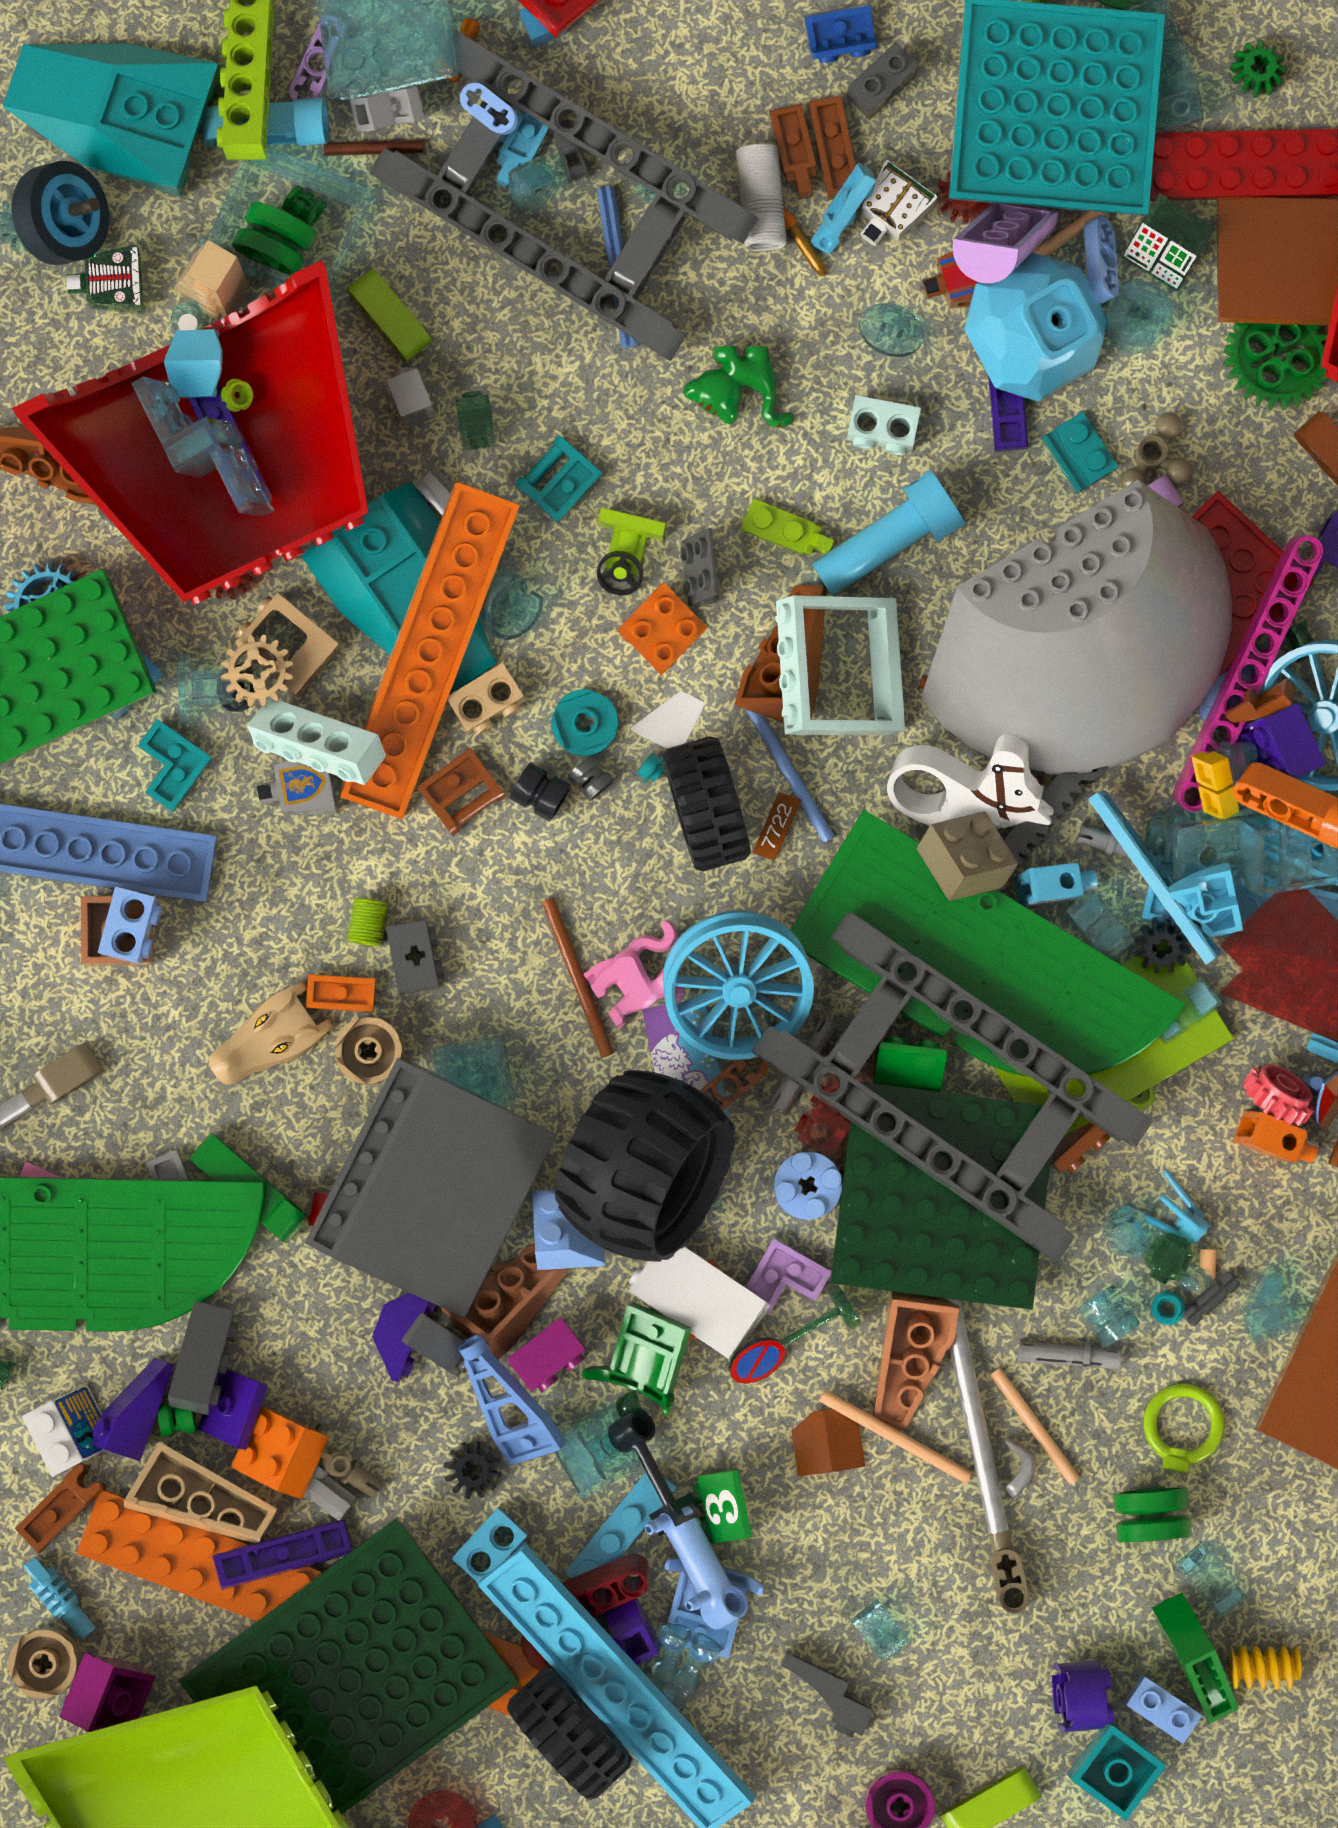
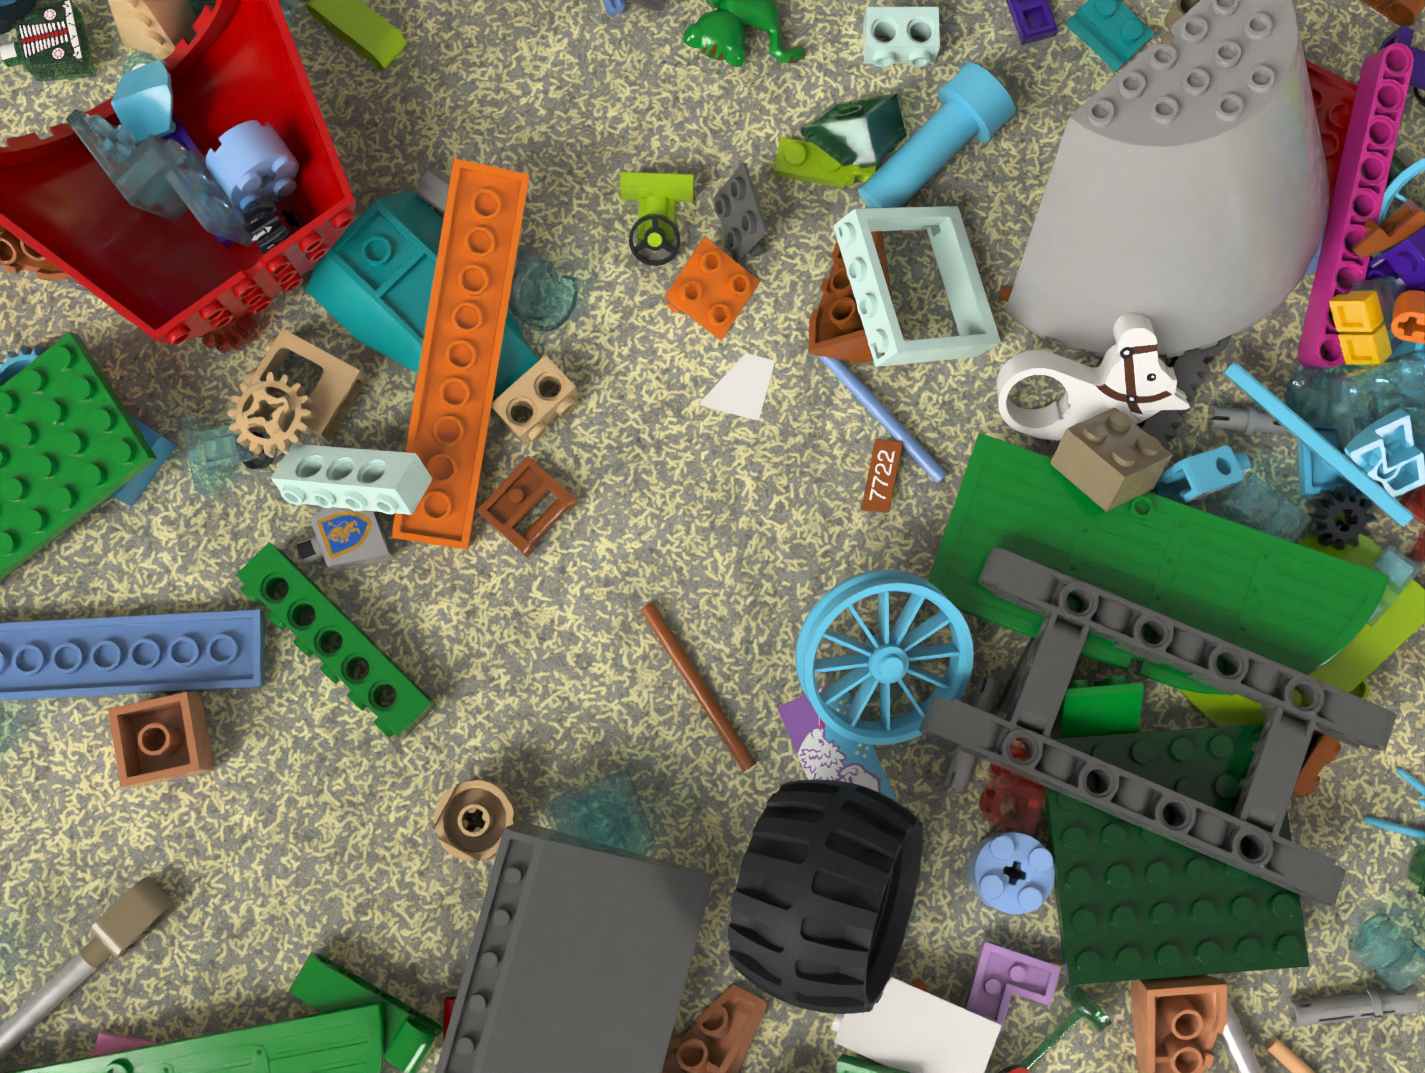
camera: 15 degrees left, 5 degrees down
light blue brick [98,887,162,965] -> none
teal plate [138,719,213,813] -> none
light grey plate [145,1149,190,1180] -> none
tan animal [209,981,334,1086] -> none
lime plate [221,379,253,412] -> none
orange plate [306,974,376,1013] -> none
lime piece [347,898,389,947] -> none
light grey brick [386,367,436,429] -> none
dark grey brick [386,920,444,995] -> none
clear green brick [455,391,497,451] -> none
black wheel [509,762,571,822] -> none
teal plate [514,435,602,524] -> none
light blue slope [532,1190,605,1270] -> none
teal plate [551,689,618,757] -> none
dark grey wheel [568,754,614,801] -> none
bright pink animal [583,920,685,1028] -> none
teal plate [636,752,665,783] -> none
black tyre [662,736,751,872] -> none
dark orange beam [700,1057,768,1110] -> none
clear light blue head [1103,1206,1153,1259] -> none
none -> light blue brick [205,120,299,213]
none -> green brick [236,542,437,738]
none -> black gear [243,193,306,254]
none -> clear green slope [801,93,907,168]

